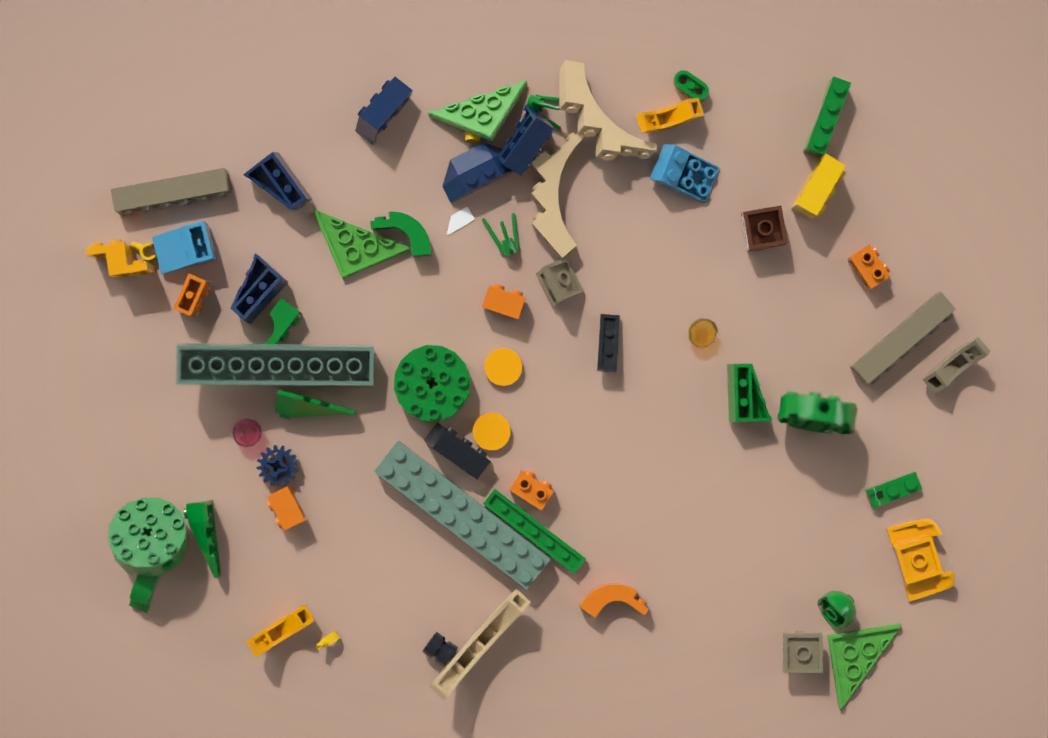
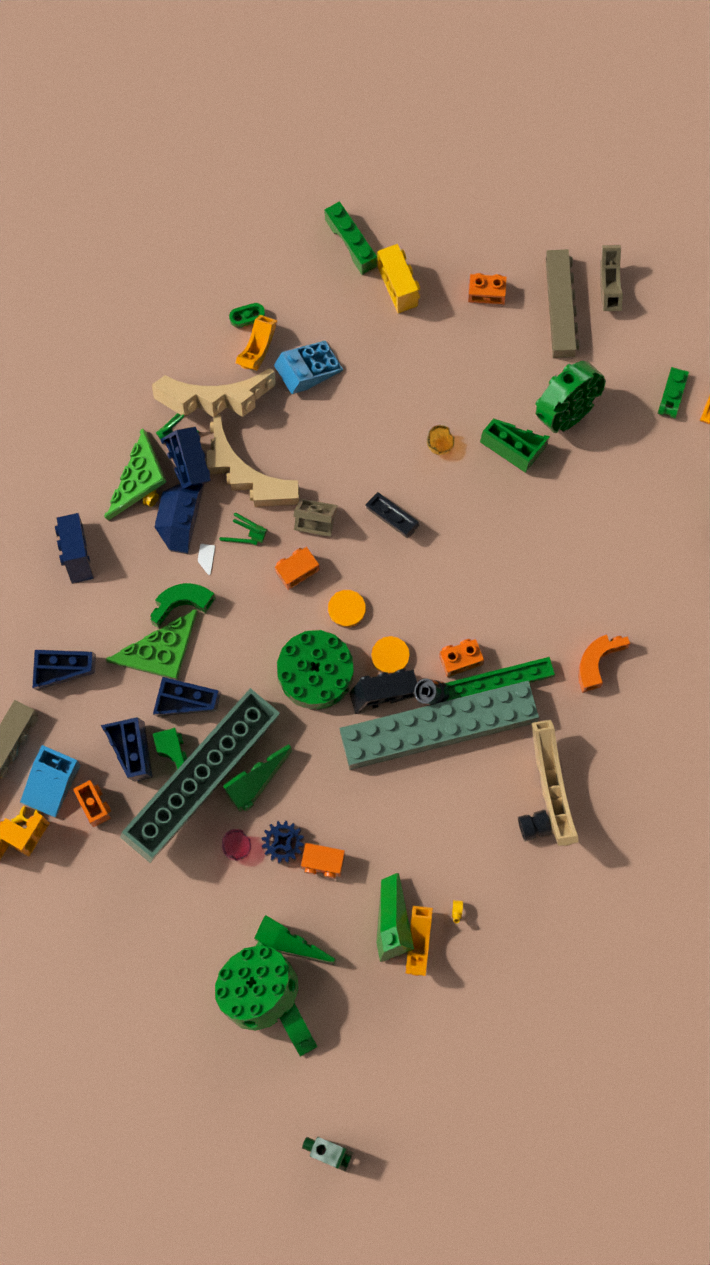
camera: 50 degrees left, 15 degrees down
copper brick [740,205,788,252] -> none
none -> dark blue wedge [153,677,222,716]
none -> torso [302,1137,353,1172]
none -> green wedge [376,873,414,962]
none -> black wheel [414,679,450,705]

